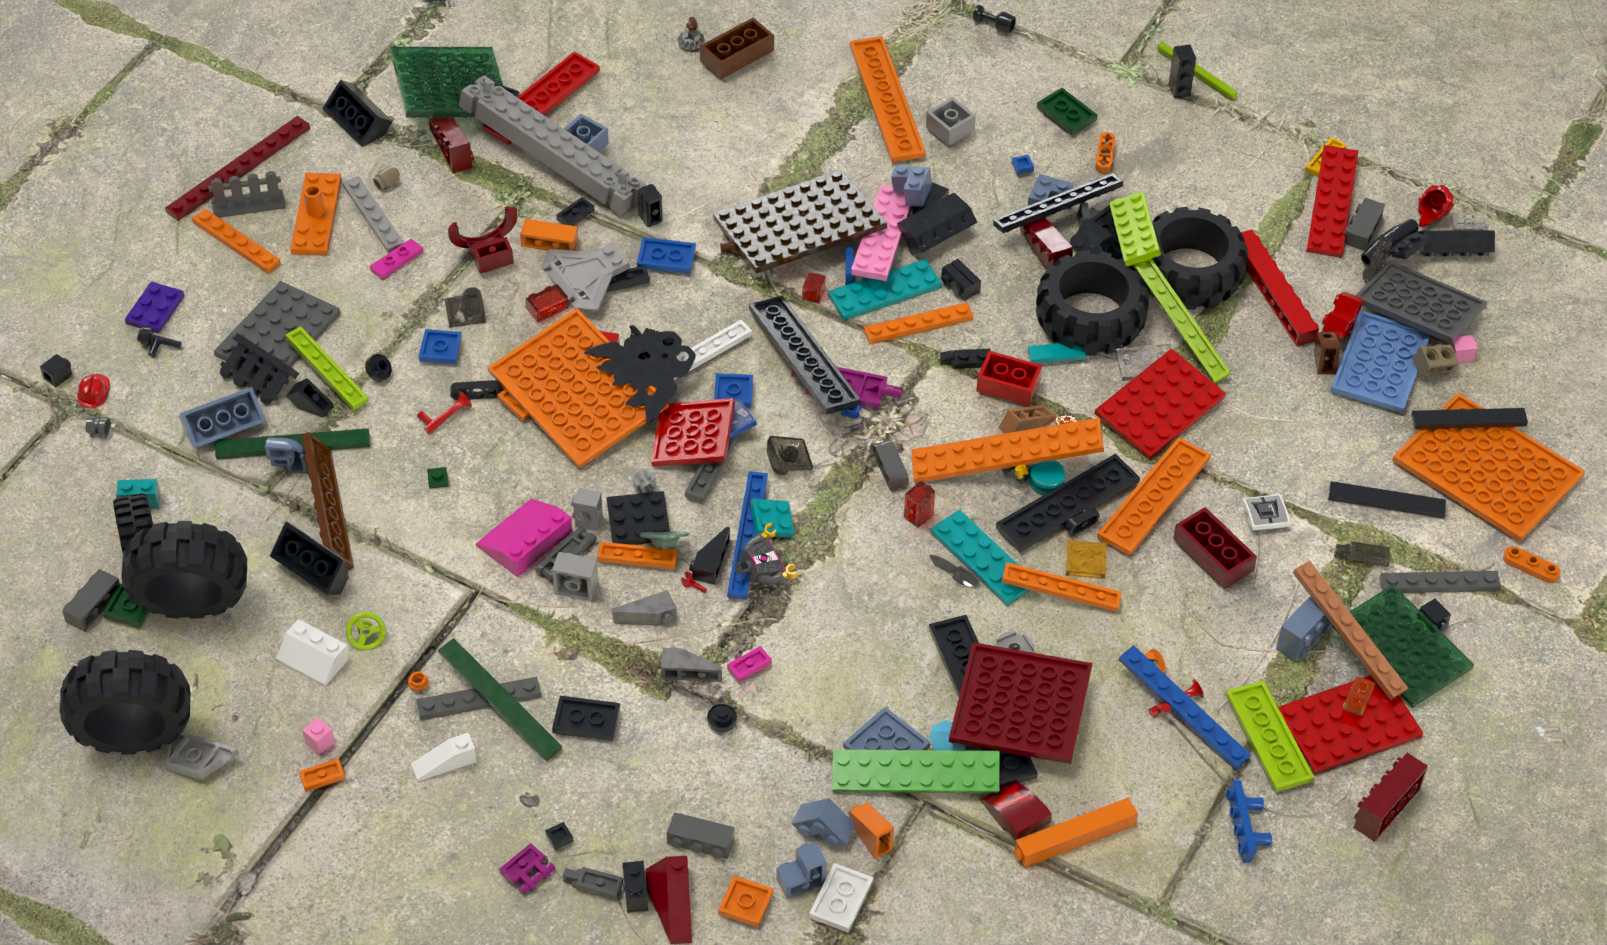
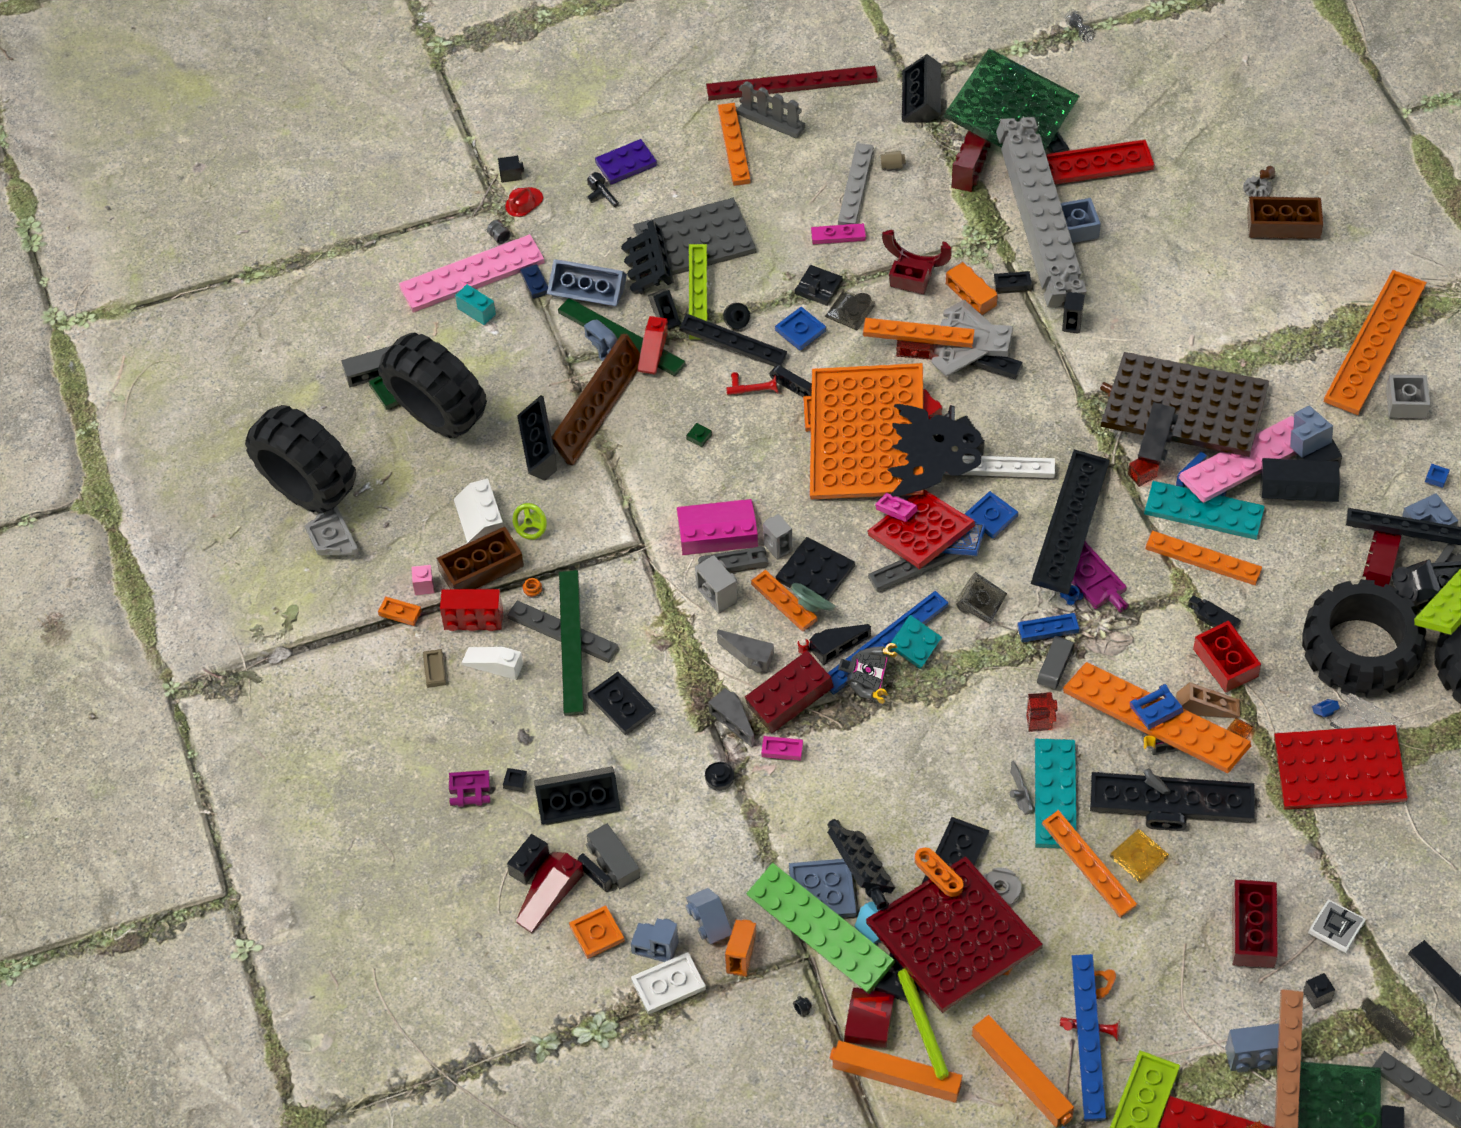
camera: 45 degrees right, 5 degrees up
black tyre [113,493,153,553] -> none
orange plate [290,173,342,255] -> none
dark grey hinge [563,867,623,900] -> none
light grey gear [632,470,656,493] -> none
blue plate [637,237,696,274] -> none
black brick [941,259,981,301] -> none
teal tile [1027,343,1086,364] -> none
teal head [1029,460,1066,495] -> none
orange plate [1097,437,1211,556] -> none
lime plate [1134,258,1231,384] -> none
none -> bright pink plate [399,235,545,312]
none -> dark tan tile [423,649,446,688]
none -> reddish brown brick [436,526,524,589]
none -> red brick [440,589,503,631]
none -> dark blue plate [520,264,548,299]
none -> black slope [534,766,621,825]
none -> black tile [578,853,612,892]
none -> slope [638,316,668,375]
none -> black tile [679,313,787,367]
none -> dark red brick [745,650,834,734]
none -> black plate [793,996,812,1016]
none -> black hinge [795,265,843,306]
none -> black plate [827,819,896,911]
none -> orange plate [863,318,975,348]
none -> dark pink plate [875,493,918,522]
none -> lime axle [898,969,949,1080]
none -> orange plate [915,847,963,897]
none -> orange brick [972,1015,1074,1128]
none -> blue plate [1017,613,1079,642]
none -> blue plate [1130,684,1183,730]
none -> black brick [1138,402,1178,466]
none -> dark grey bar [1143,768,1171,795]
none -> black brick [1303,973,1335,1009]
none -> blue plate [1312,699,1340,717]

